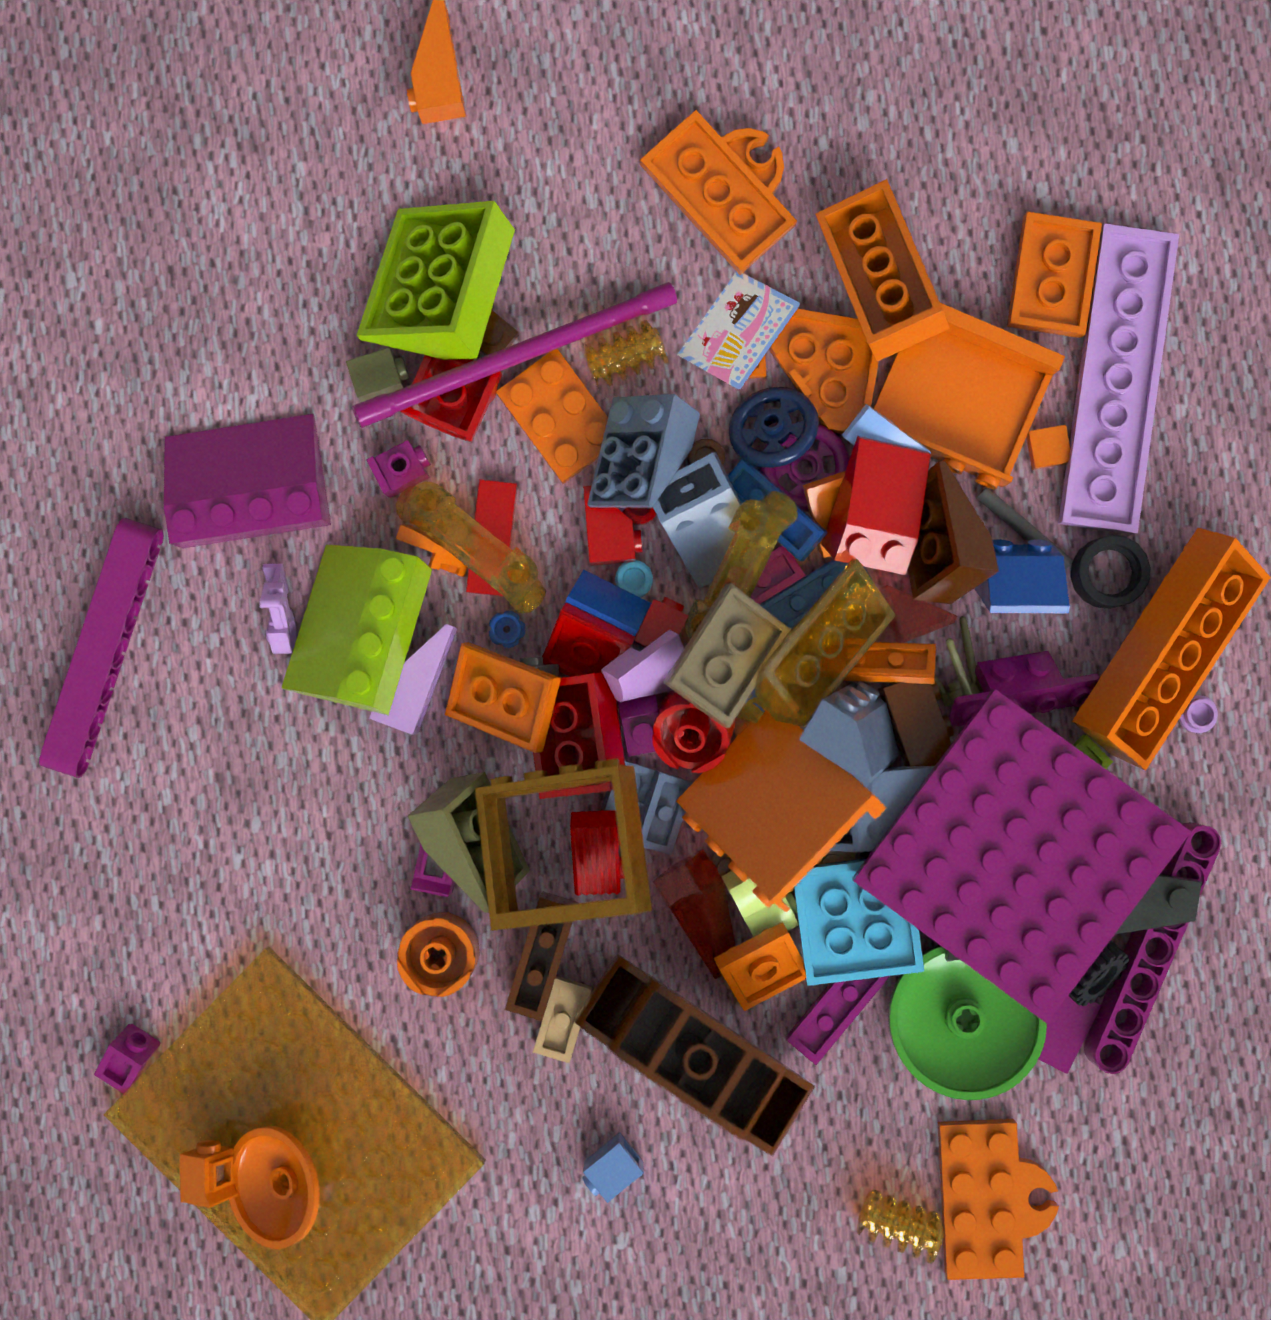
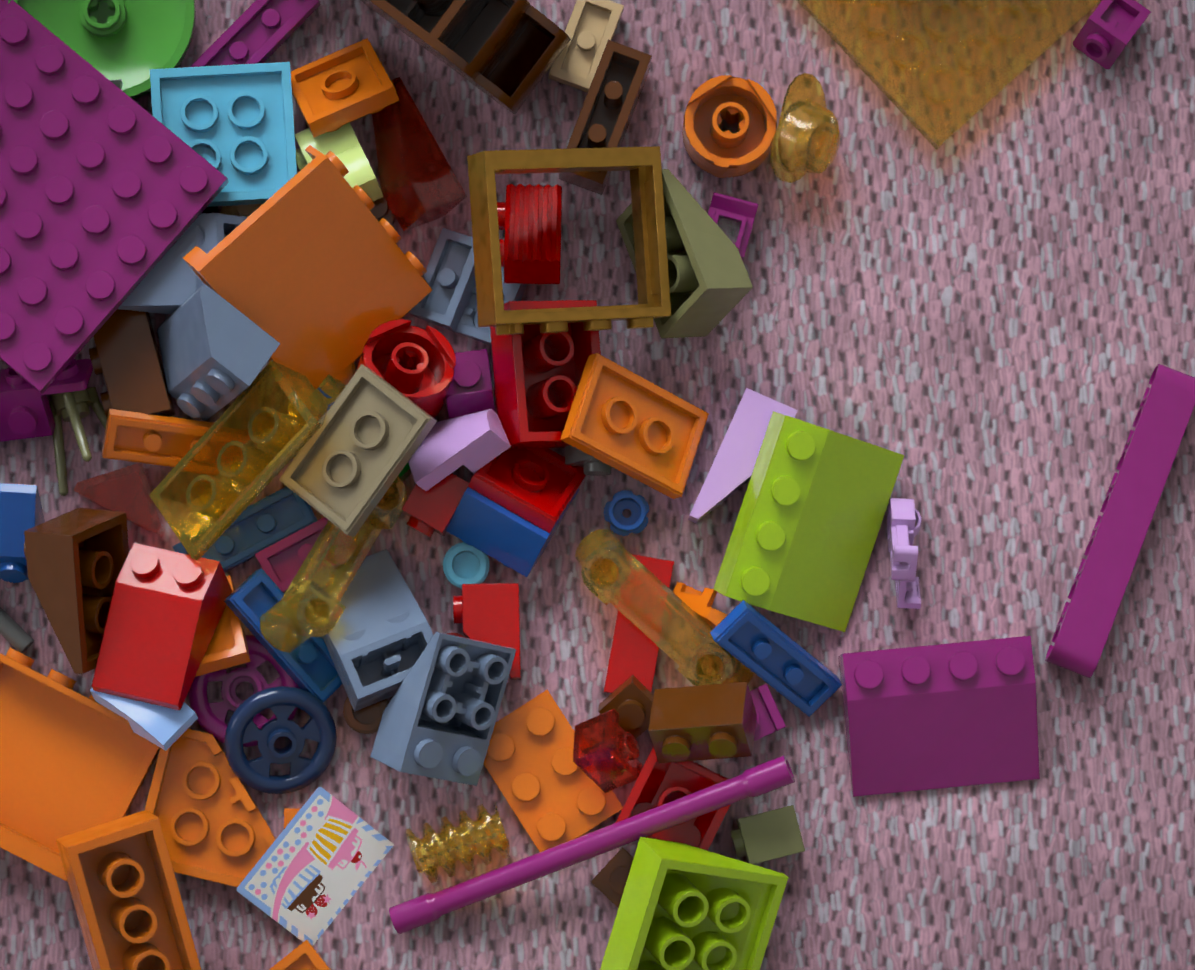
camera: 175 degrees right, 5 degrees down
none -> clear red brick [573,709,643,793]
none -> reddish brown plate [598,675,653,743]
none -> reddish brown brick [648,682,757,763]
none -> blue tile [710,600,842,717]
none -> clear yellow piece [770,73,840,183]

